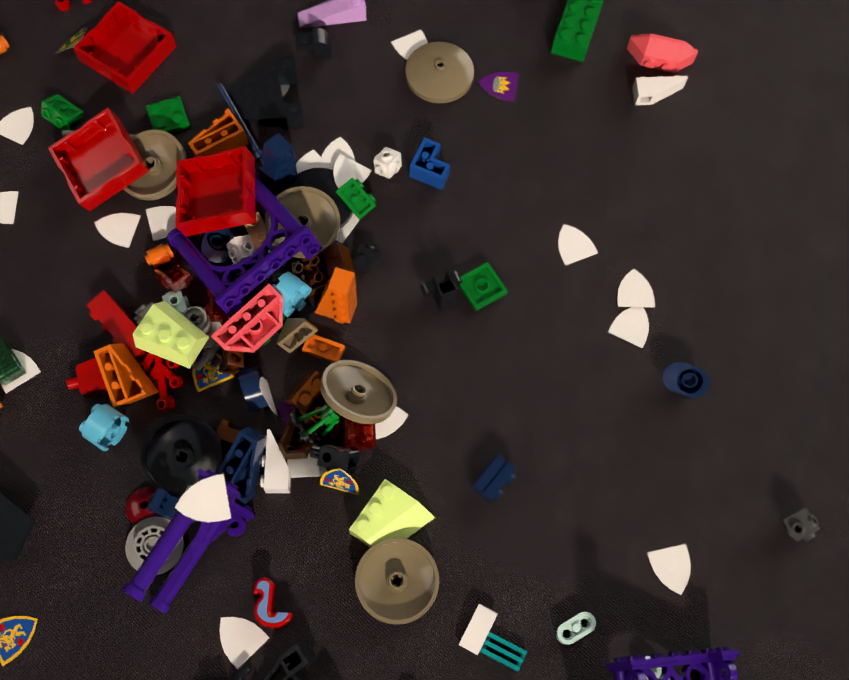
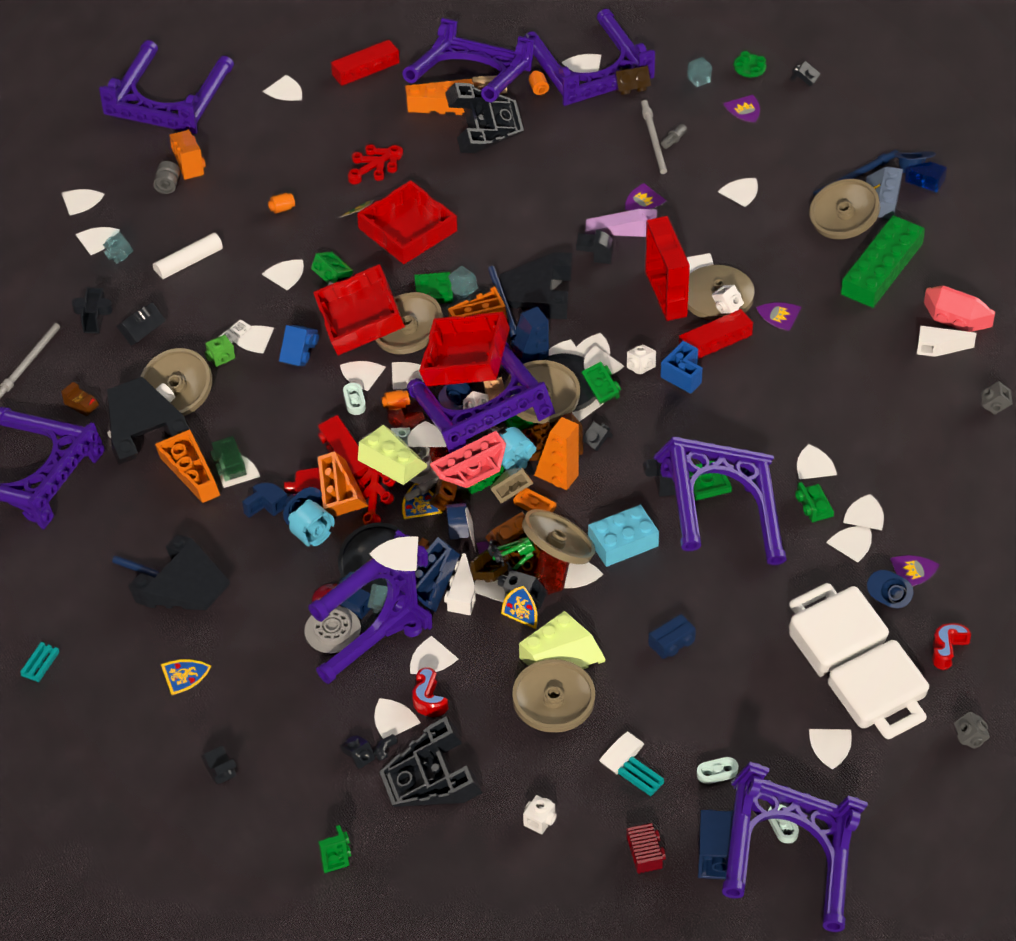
camera: 20 degrees right, 20 degrees down
none -> dark blue brick [242,483,287,518]
none -> blue brick [279,325,319,366]
none -> dark blue piece [283,487,322,525]
none -> light aqua plate [343,383,366,415]
none -> white sticker [408,421,446,447]
none -> white sticker [410,636,458,674]
none -> clear light blue brick [448,266,478,298]
none -> medium azure brick [588,504,659,567]
none -> red tile [645,216,690,321]
none -> dark purple arch [654,437,787,565]
none -> red brick [679,309,753,359]
none -> white brick [712,285,744,314]
none -> white piece [789,583,929,739]
none -> green bracket [795,482,834,522]
none -> dark purple sticker [890,555,940,586]
none -> red animal [932,623,971,670]
none -> dark grey brick [981,381,1013,415]

